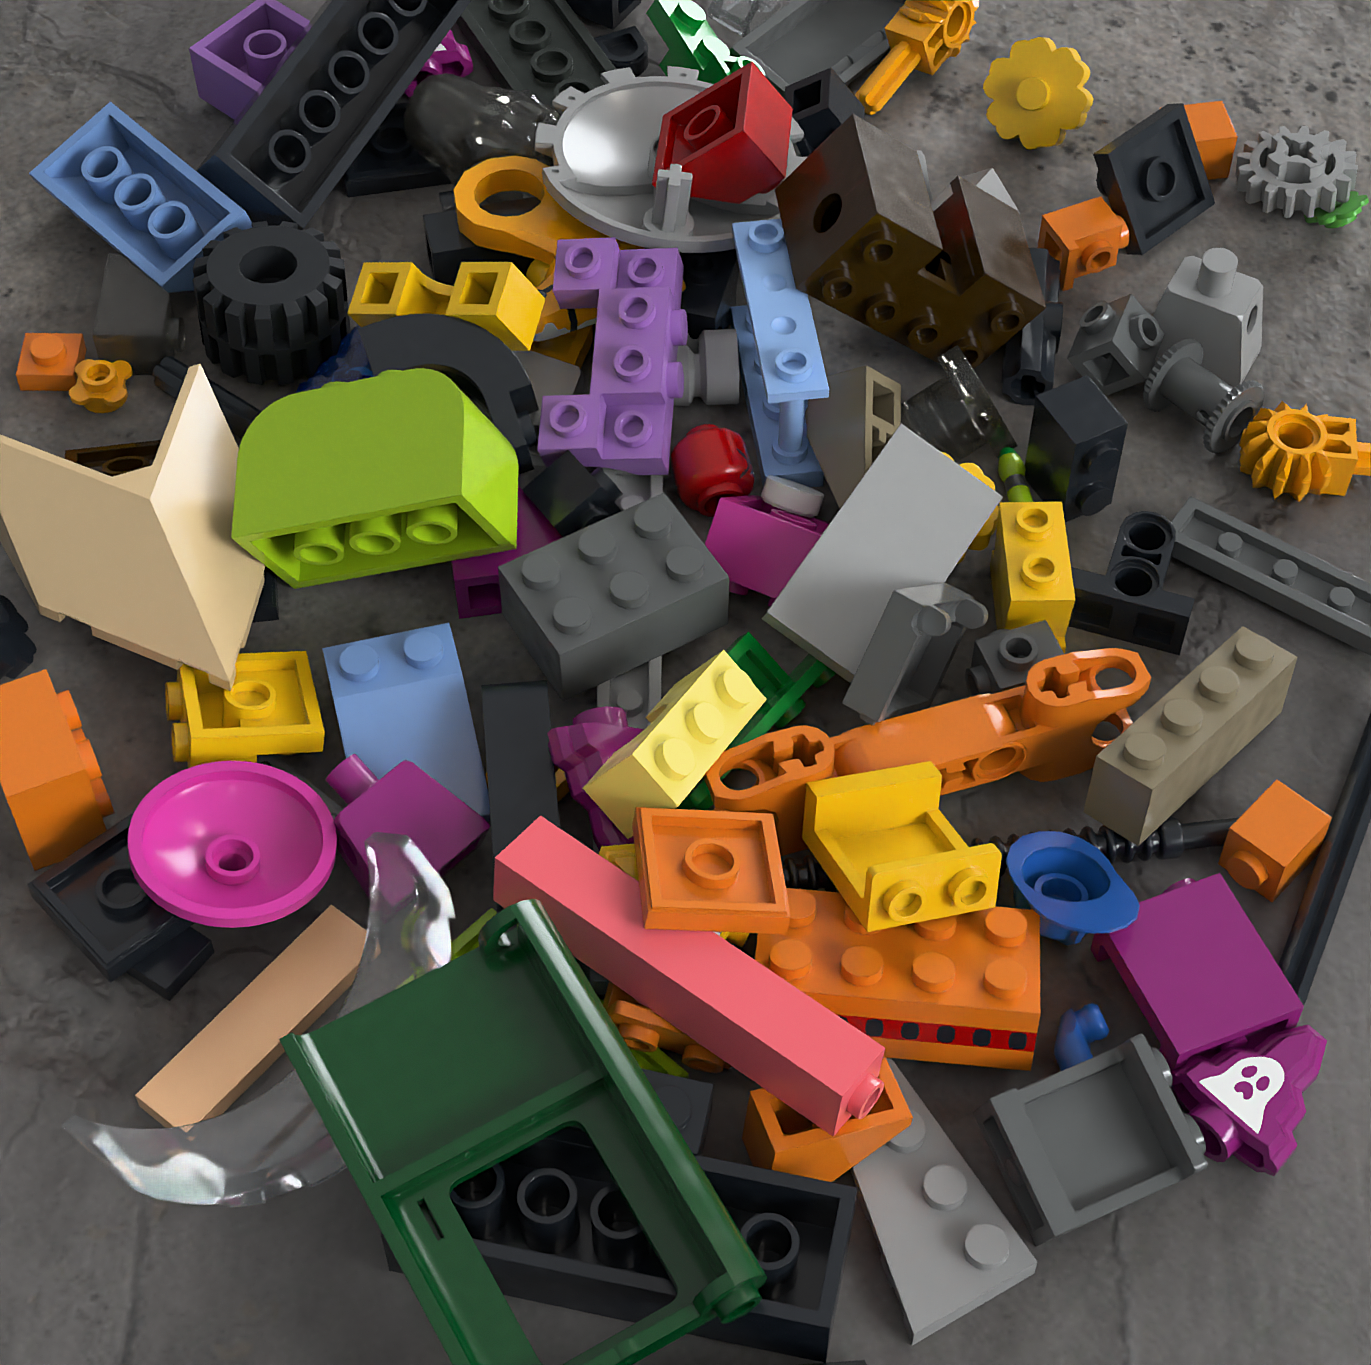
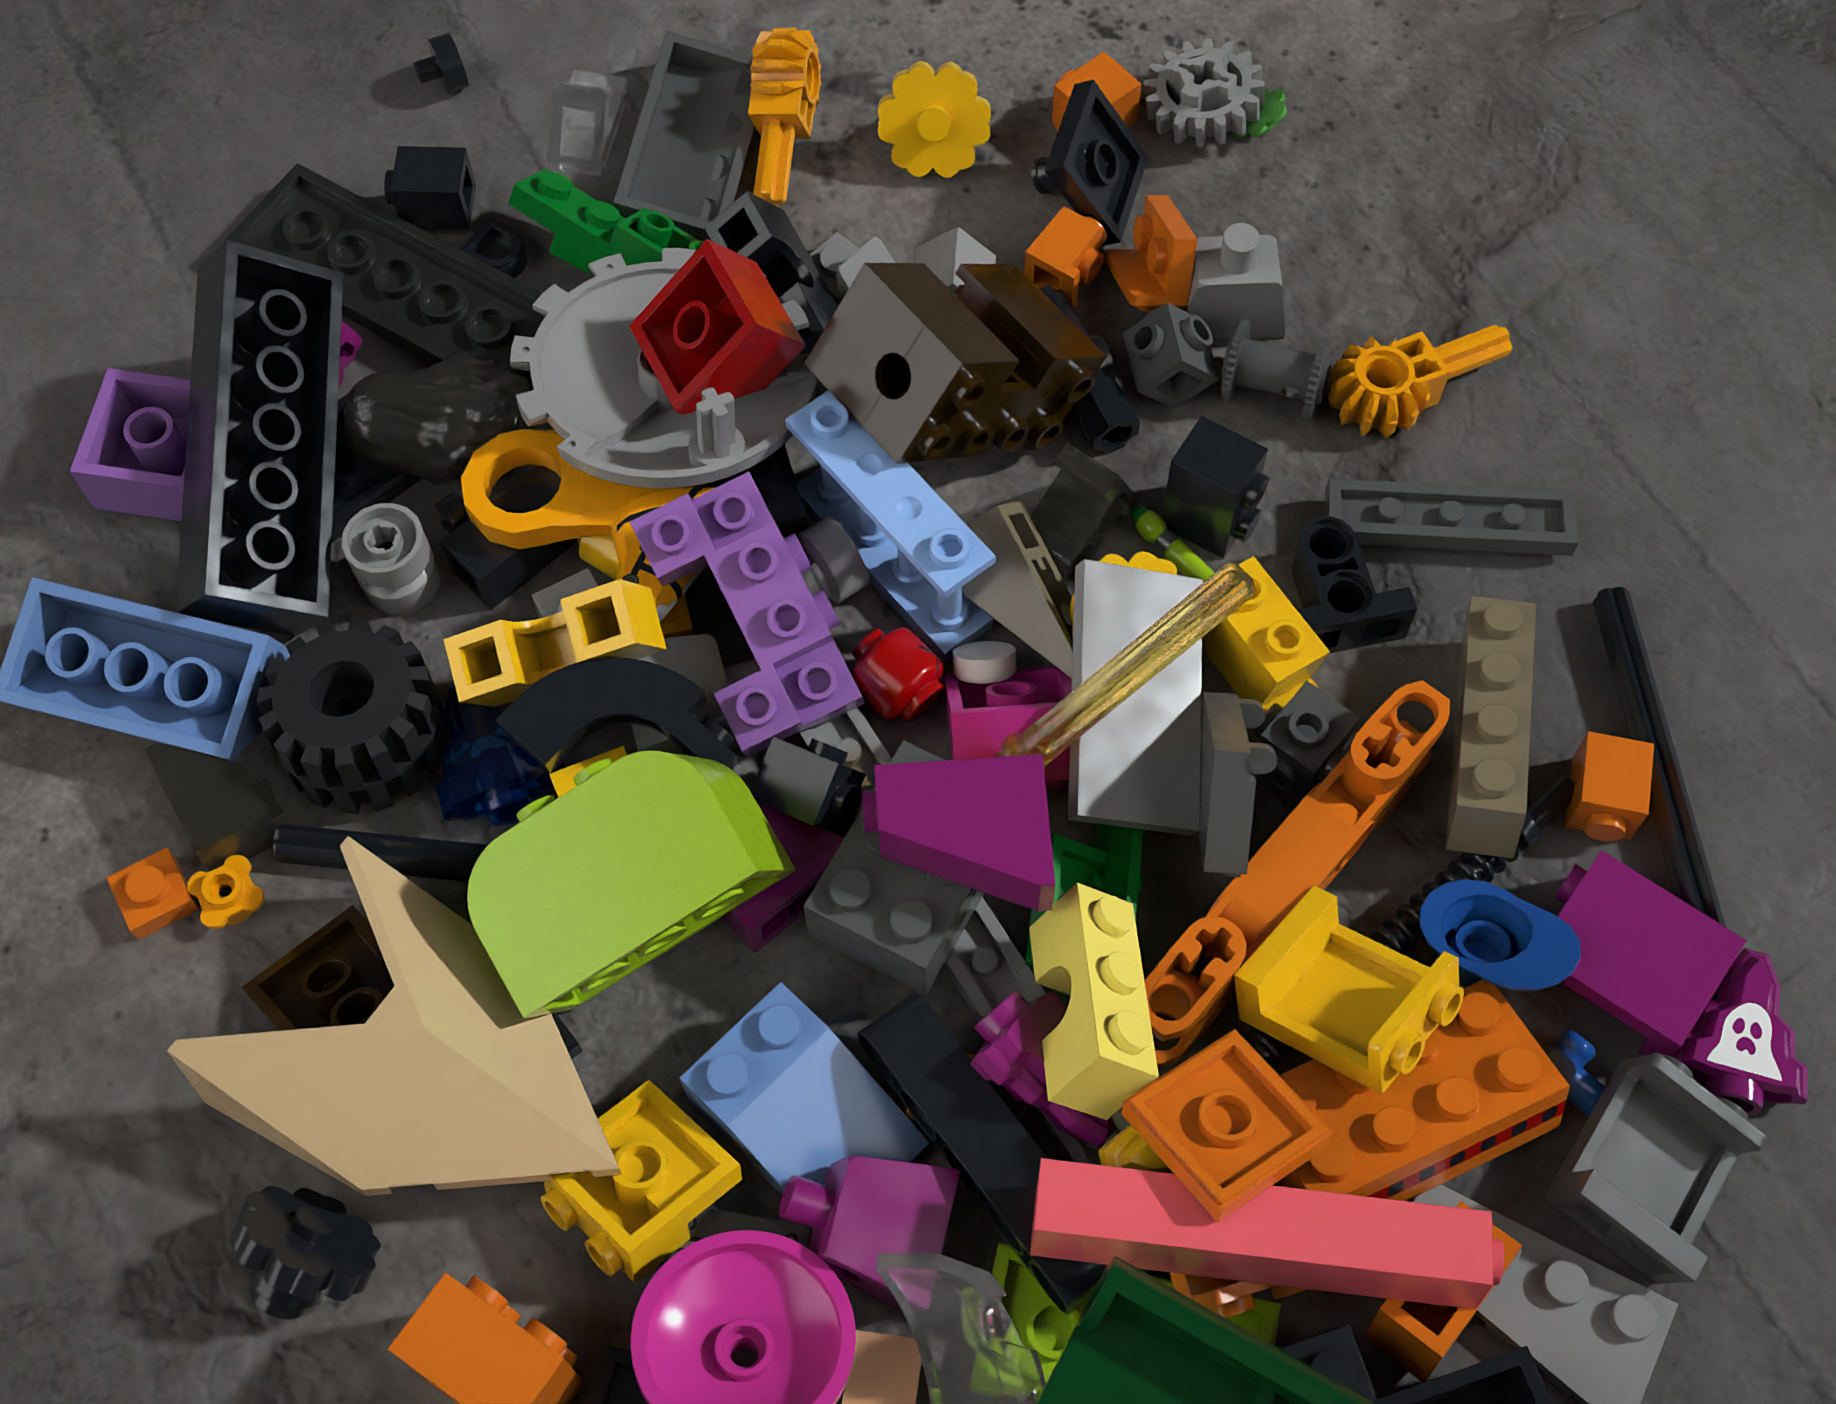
camera: 30 degrees left, 10 degrees up
none -> light grey wheel [341,503,441,616]
none -> magenta slope [862,754,1056,911]
none -> clear yellow axle [994,562,1254,774]
none -> orange bracket [1105,195,1198,312]

